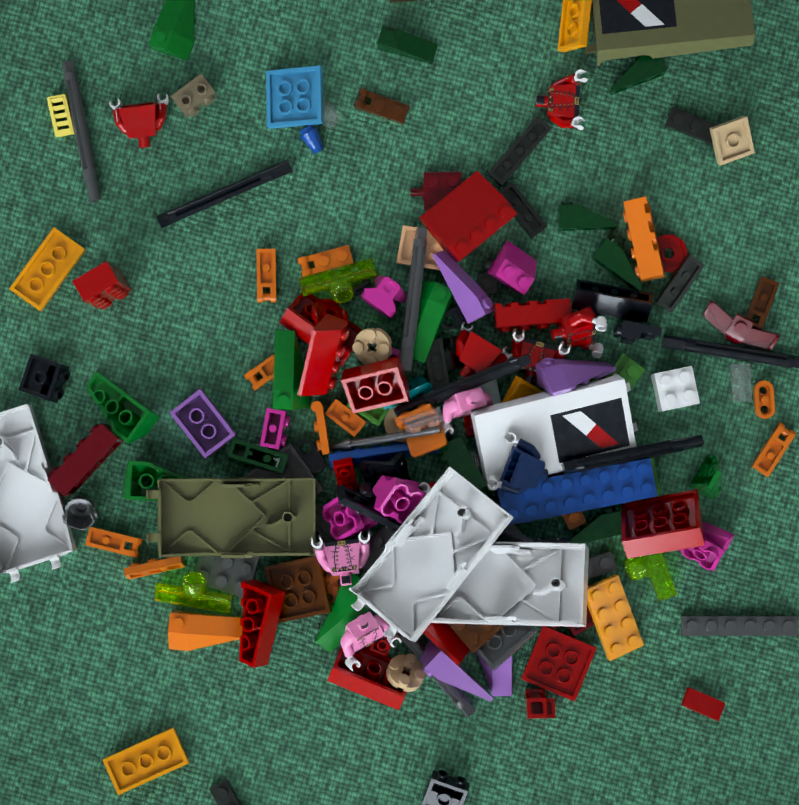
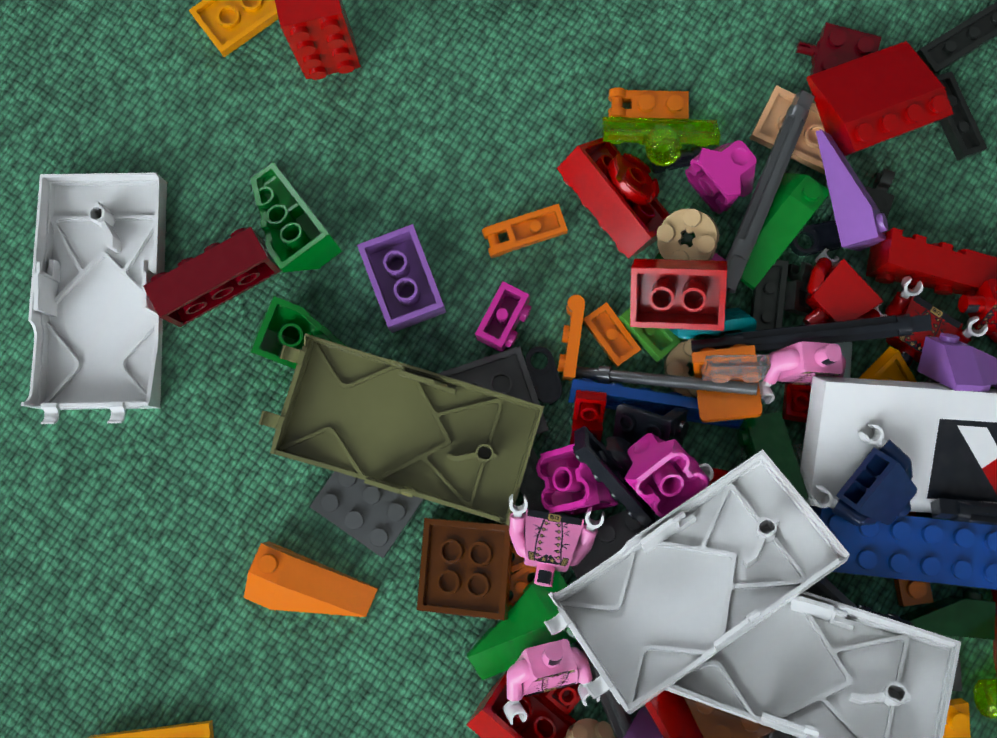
camera: 20 degrees right, 5 degrees down
black plate [18,354,70,403] -> none
dark grey cap [62,496,99,530] -> none
orange plate [85,526,143,558] -> none
orange plate [124,557,185,580] -> none
clear neon green plate [154,572,232,614] -> none
dark green slope [227,438,289,474] -> none
red wedge [239,579,285,668] -> none
orange plate [256,248,277,303] -> none
green wedge [271,330,310,410] -> none
red slope [298,314,349,396] -> none
dark pink slope [487,240,537,295] -> none

